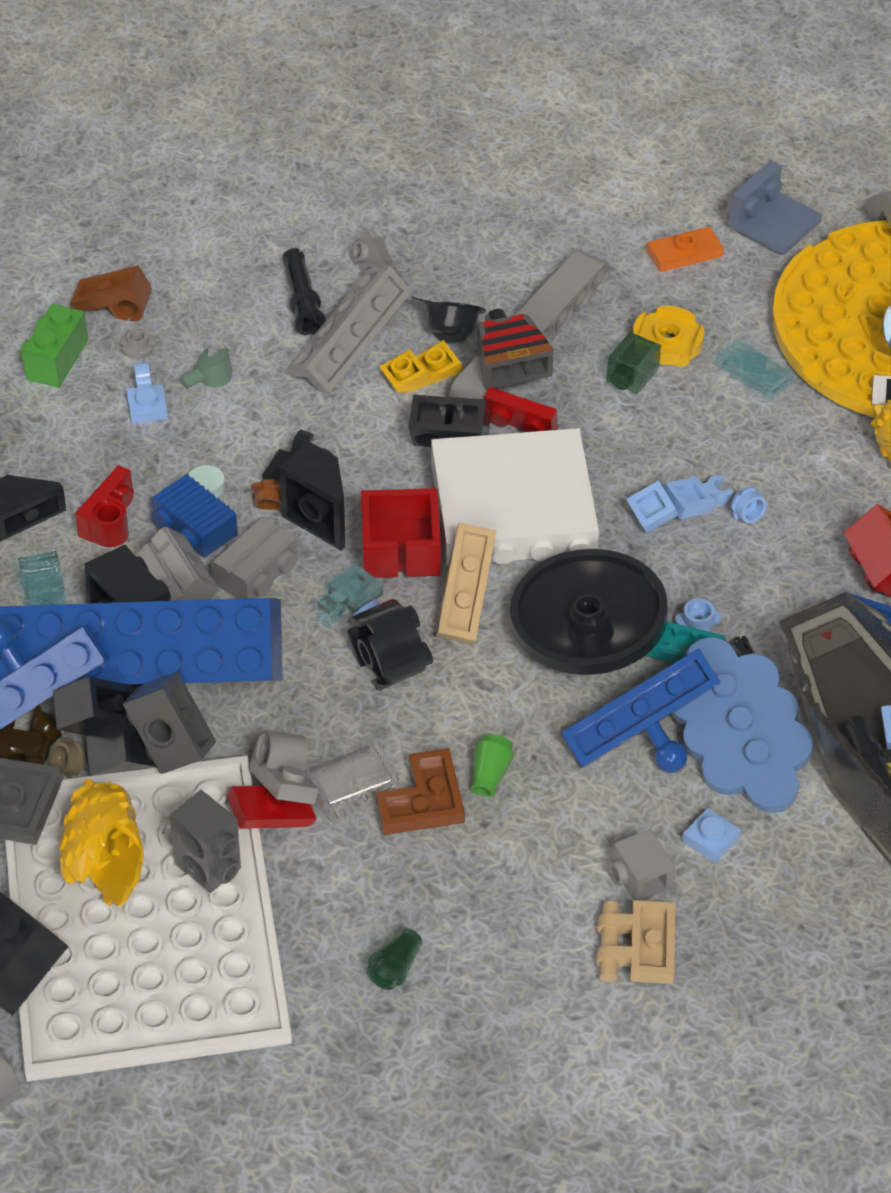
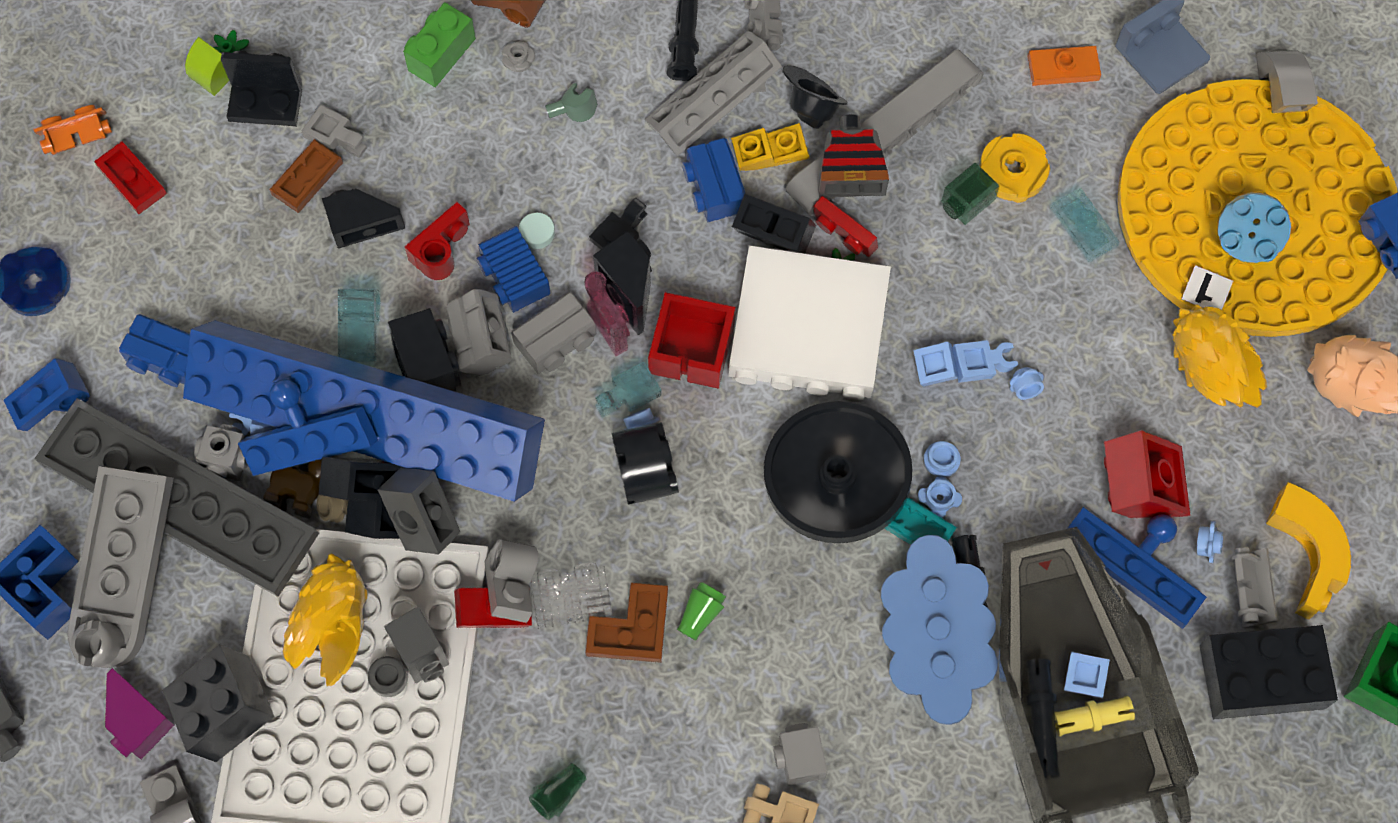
camera: 15 degrees right, 20 degrees up
light blue plate [126,362,168,424] -> none
dark orange plate [251,479,281,510] -> none
tan plate [436,522,496,644] -> none
blue plate [561,648,721,773] -> none
light blue plate [682,808,741,863] -> none
none -> dark grey tile [368,656,408,697]
none -> clear pink plate [584,272,630,357]
none -> blue brick [682,138,746,222]
none -> light blue plate [924,441,961,477]

